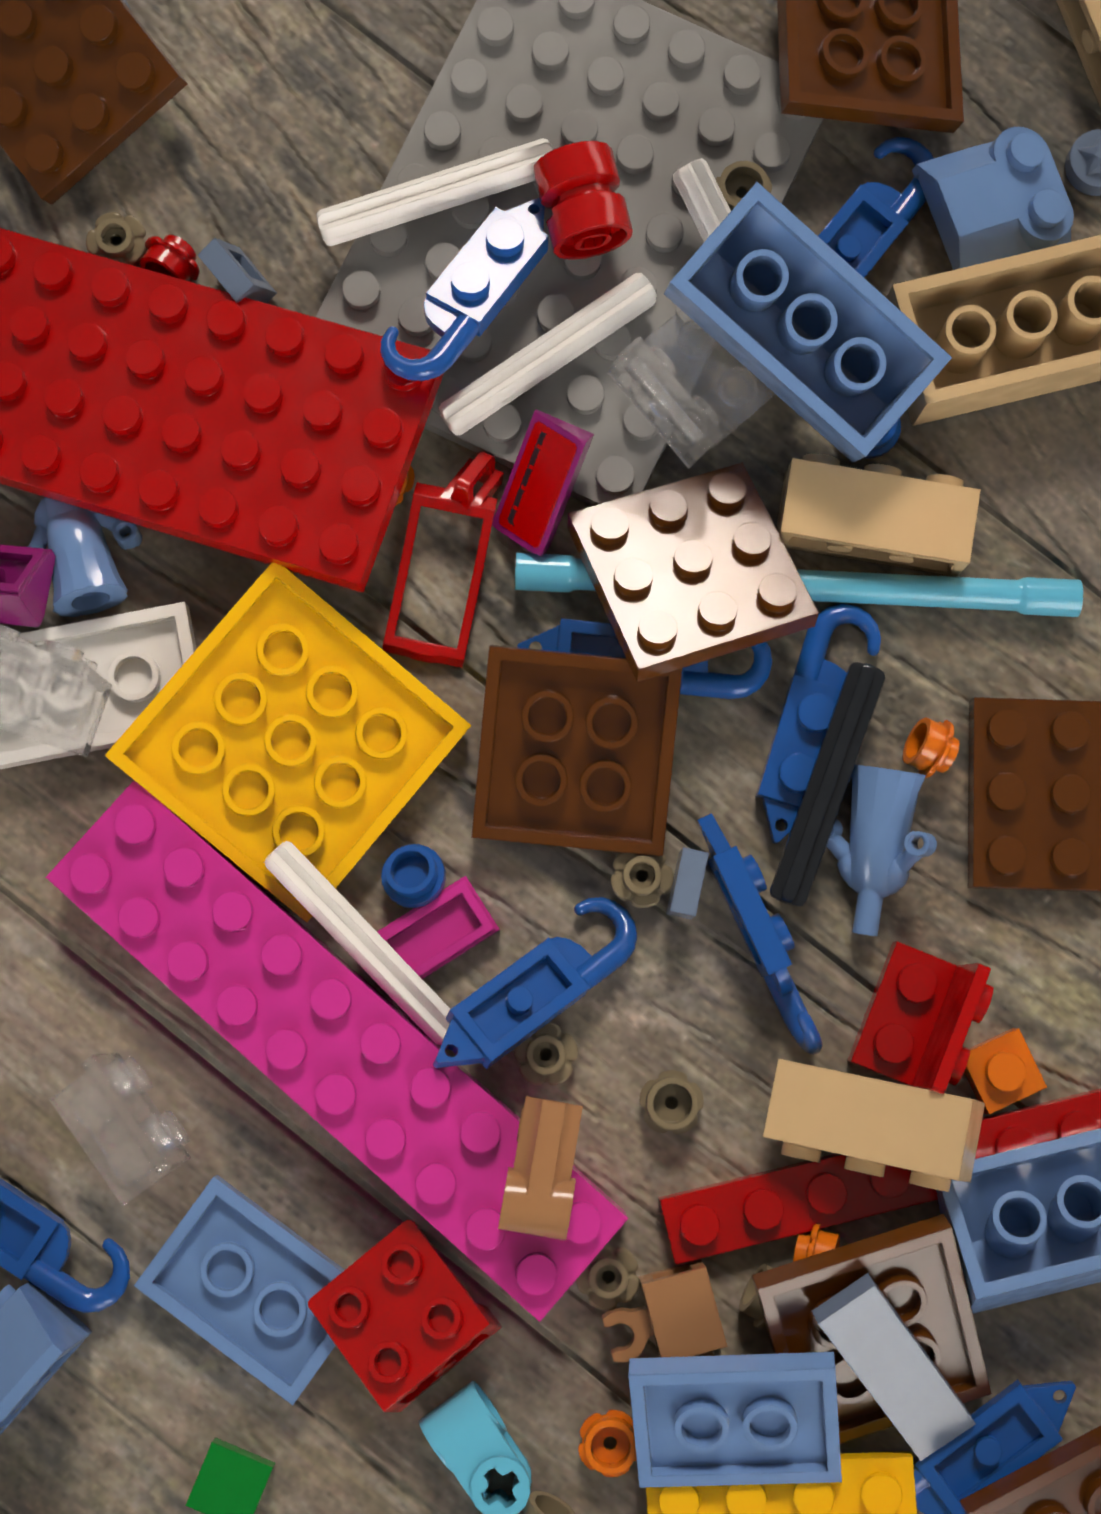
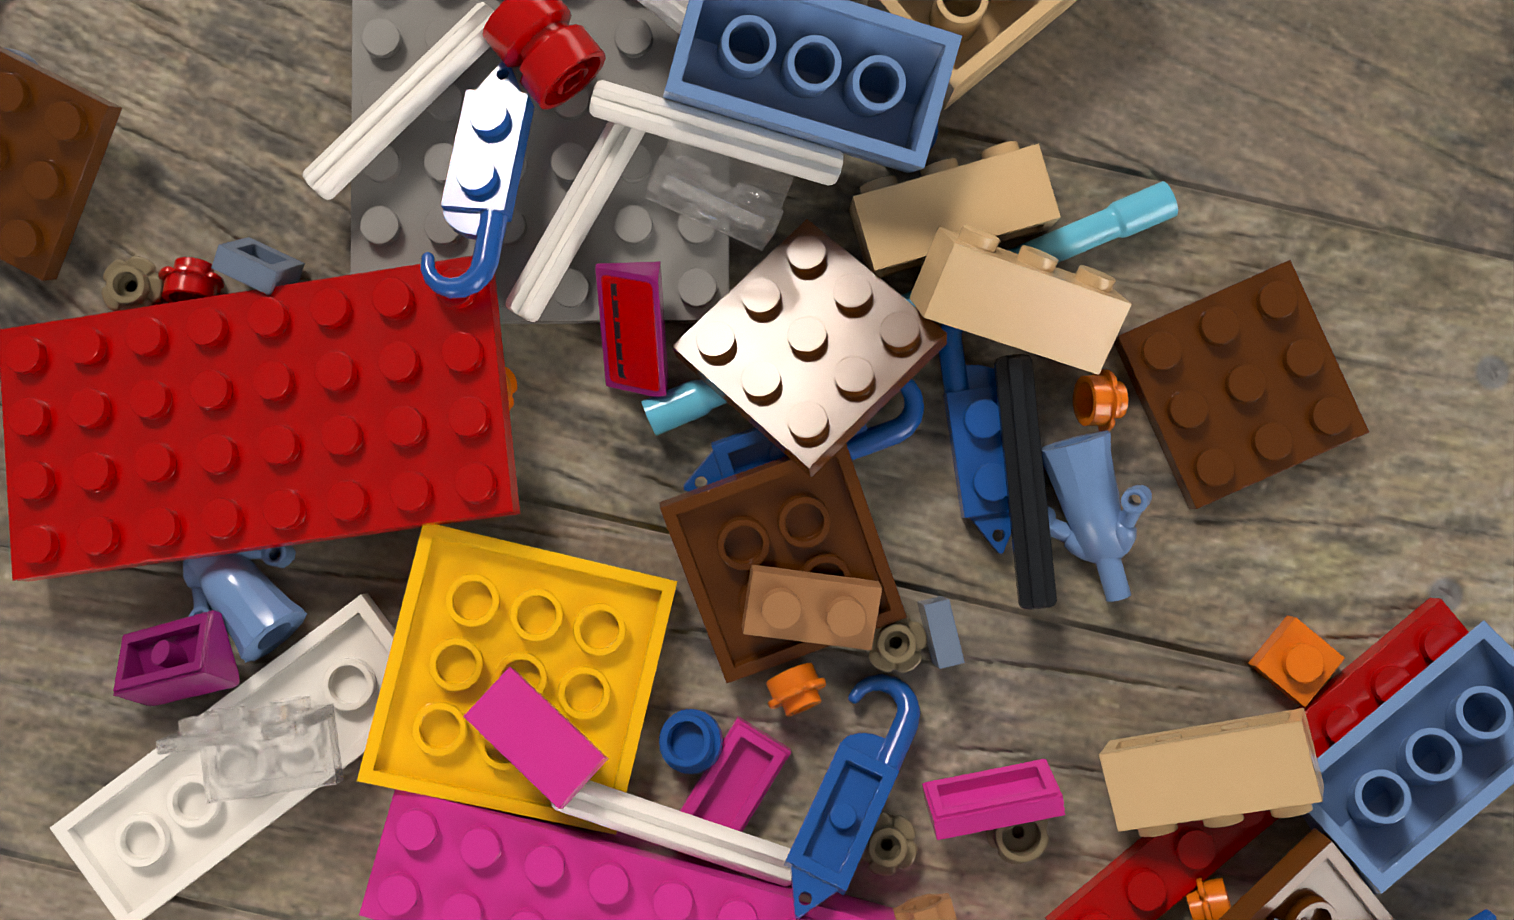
camera: 20 degrees left, 5 degrees up
red sword [382,451,504,668] -> none
blue plate [697,813,823,1055] -> none
red bracket [847,941,994,1094] -> none
none -> dark pink tile [463,667,609,809]
none -> white axle [589,80,843,186]
none -> medium nougat plate [741,564,882,650]
none -> orange plate [766,663,826,717]
none -> tan brick [909,225,1132,375]
none -> dark pink tile [922,759,1065,840]

